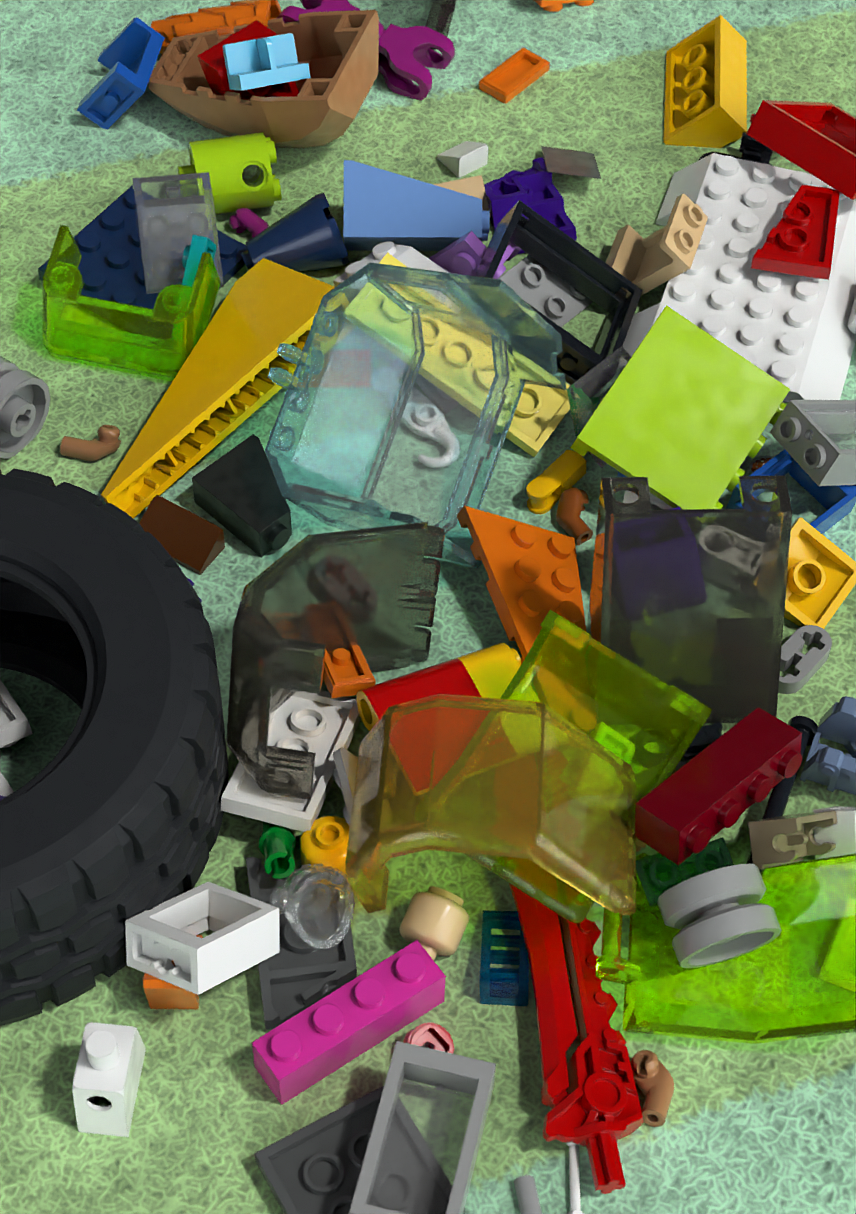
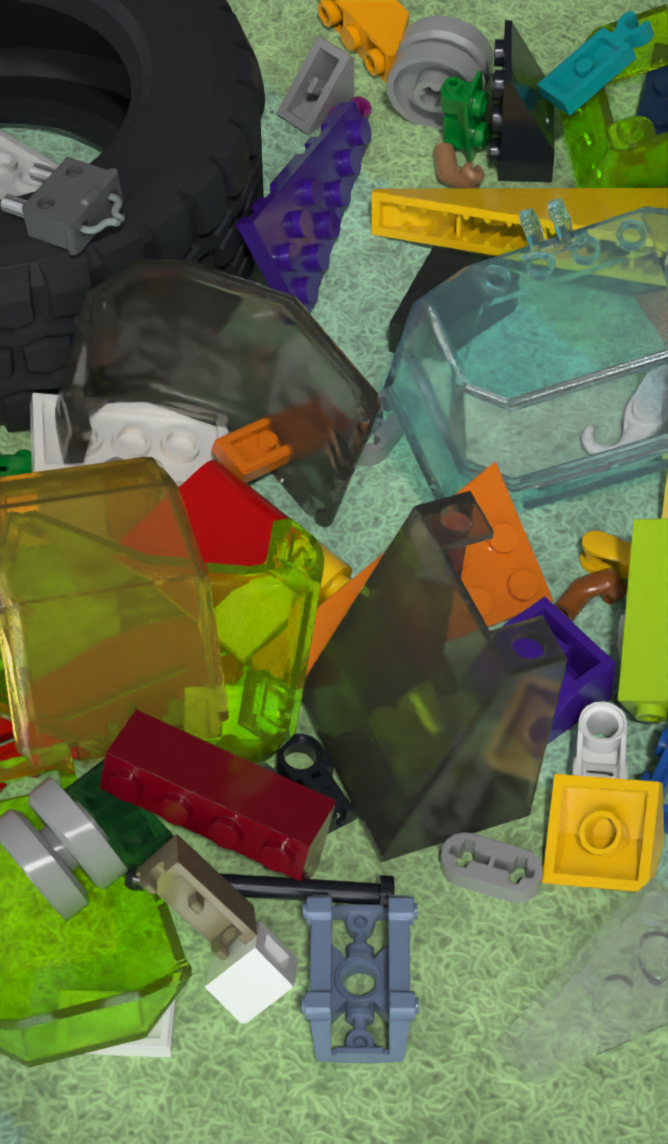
camera: 70 degrees right, 0 degrees up
reddish brown slope [139,495,225,575] -> none
none -> dark grey piece [1,157,124,255]
none -> green hinge [440,71,490,162]
none -> black slope [490,20,555,182]
none -> teal plate [536,10,654,116]

